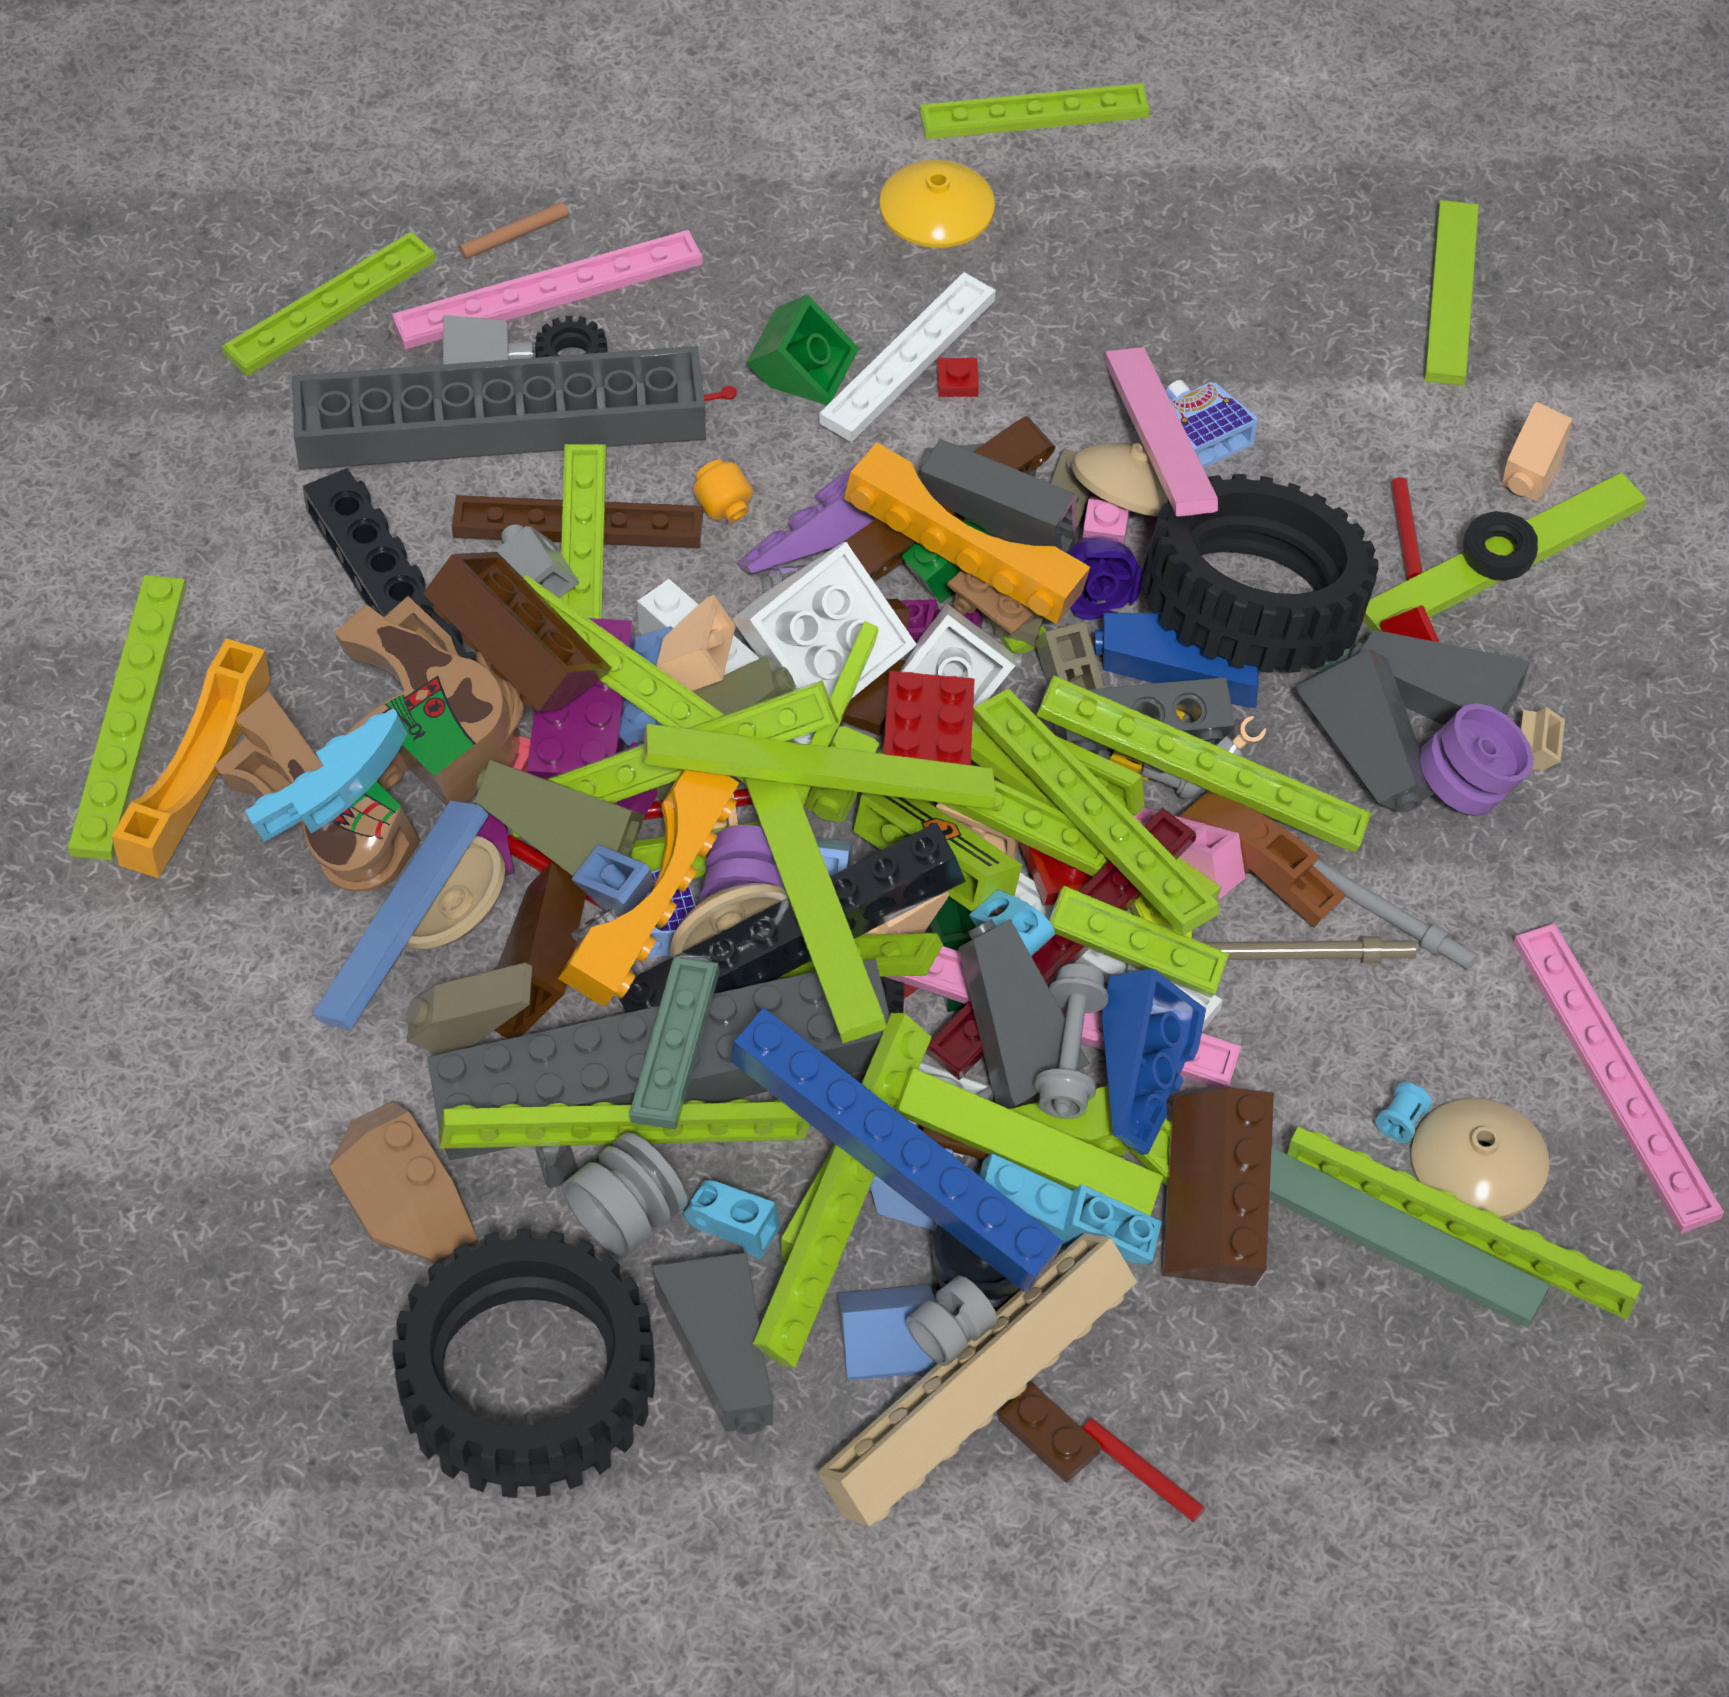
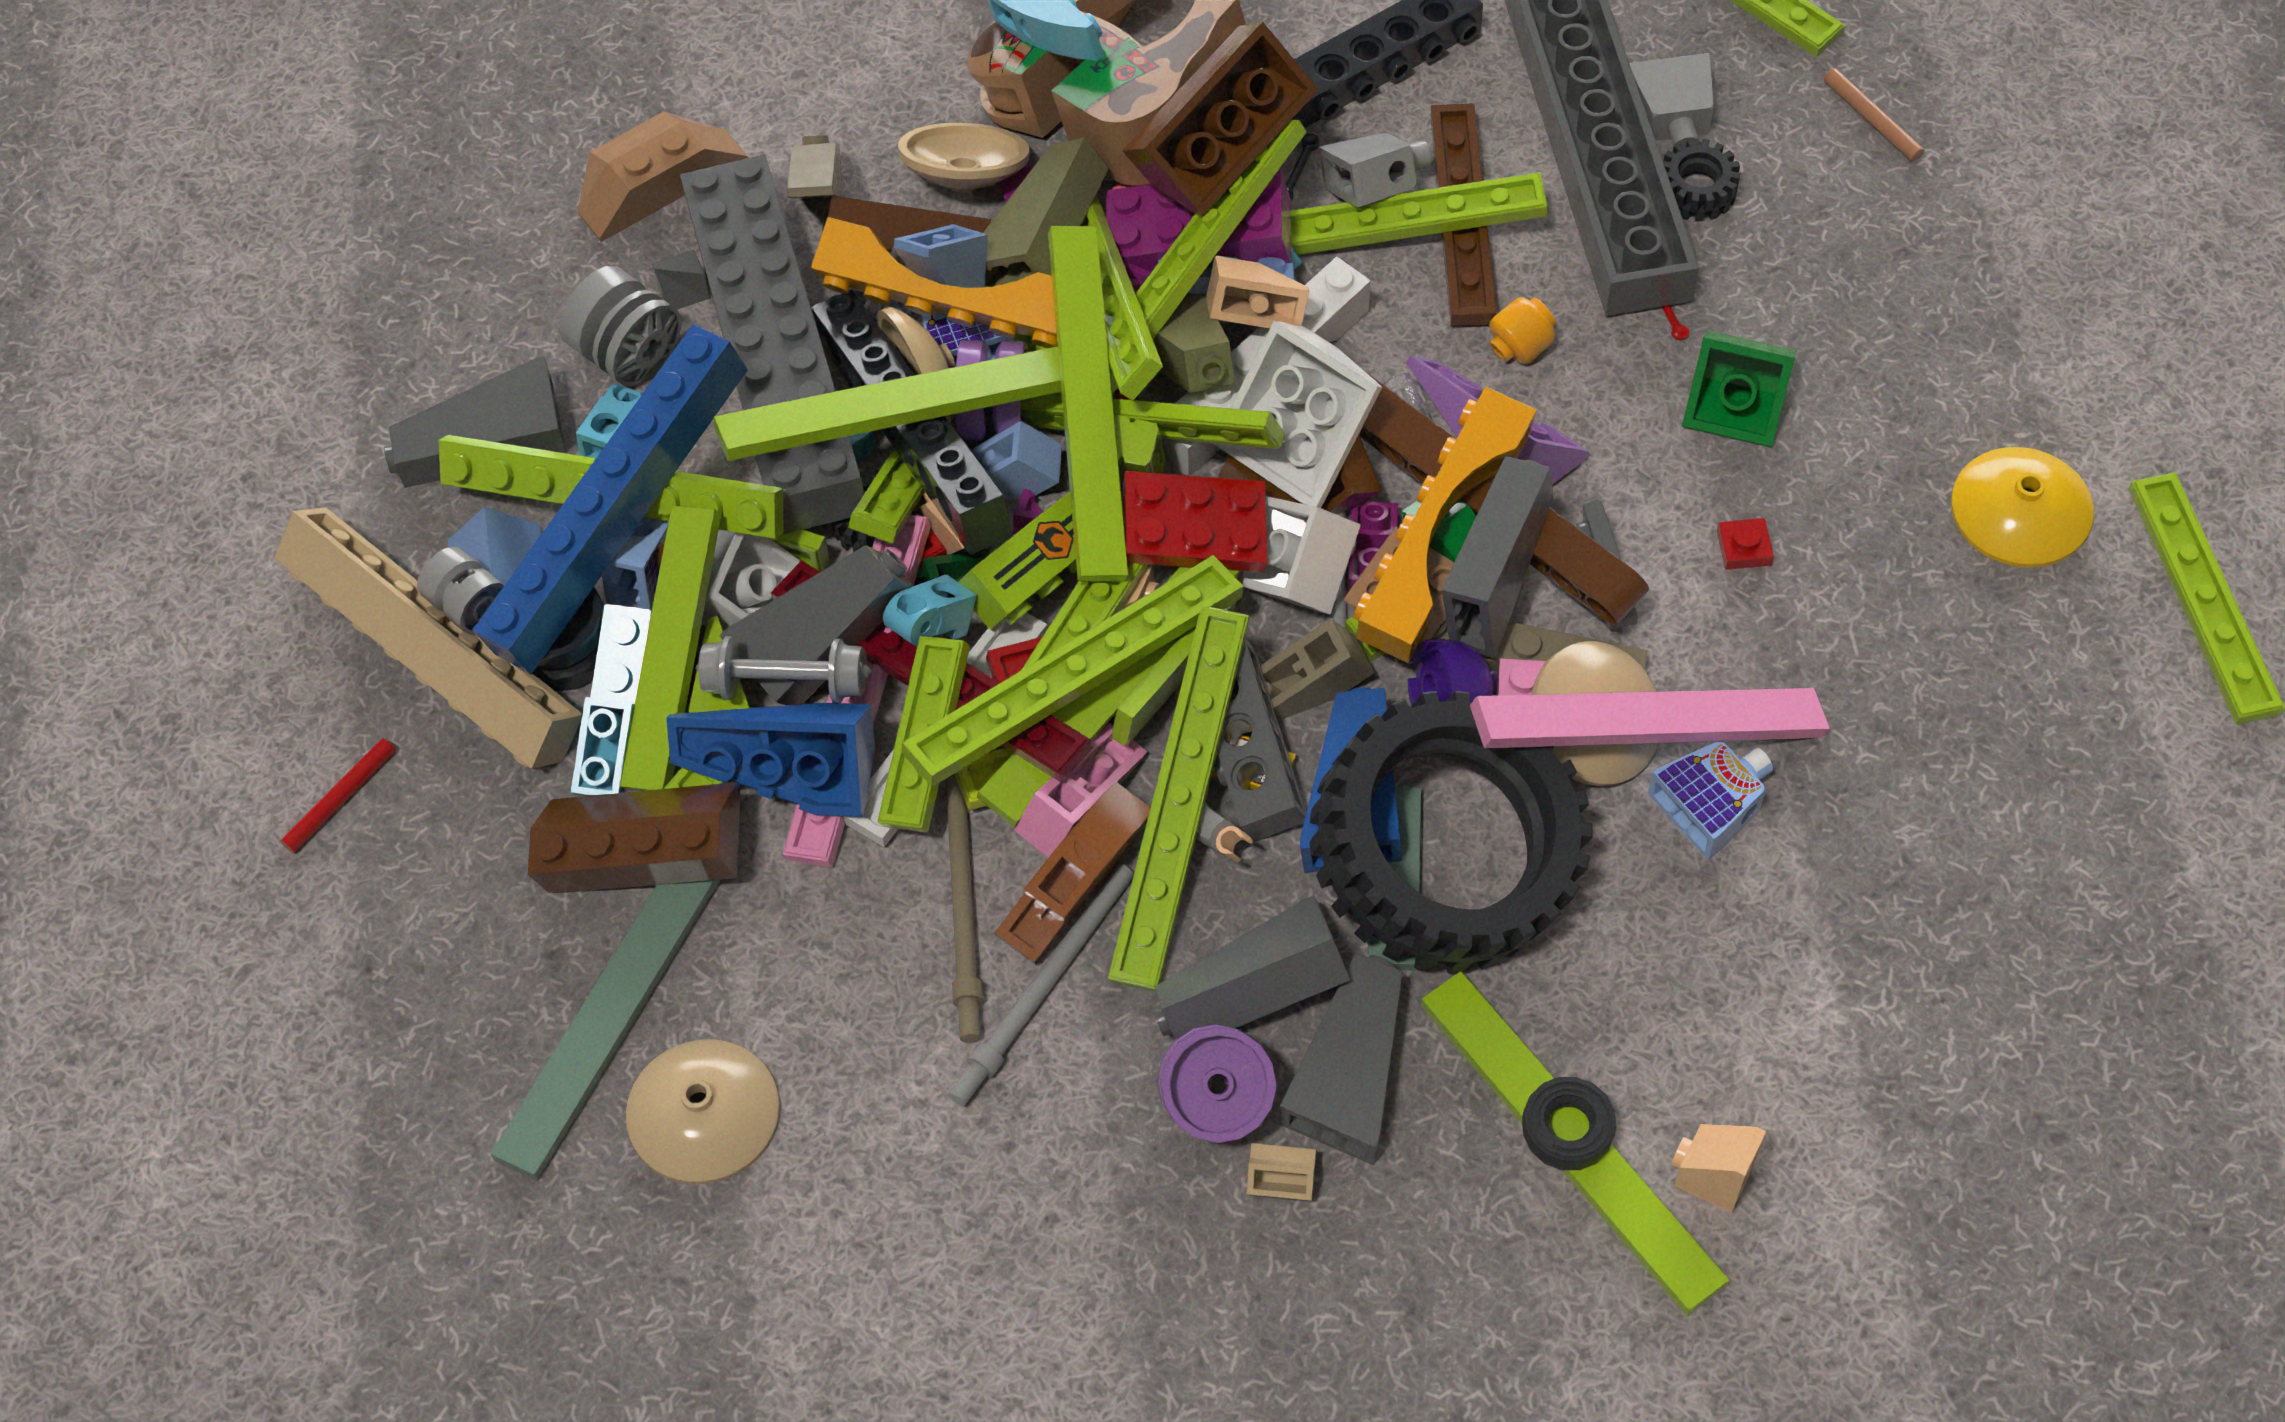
camera: 90 degrees right, 5 degrees up
medium blue tile [312,800,489,1030] -> none
bright pink tile [392,230,703,349] -> none
black tyre [392,1229,655,1498] -> none
lime plate [438,1099,811,1149] -> none
sand green tile [629,957,720,1129] -> none
white plate [819,272,996,443] -> none
reddish brown plate [998,1383,1101,1484] -> none
lime plate [1287,1126,1642,1320] -> none
medium azure bush [1375,1082,1433,1143] -> none
red slope [1380,605,1439,643] -> none
red bar [1391,477,1423,580] -> none
lime tile [1424,200,1479,386] -> none
bright pink tile [1513,923,1724,1233] -> none

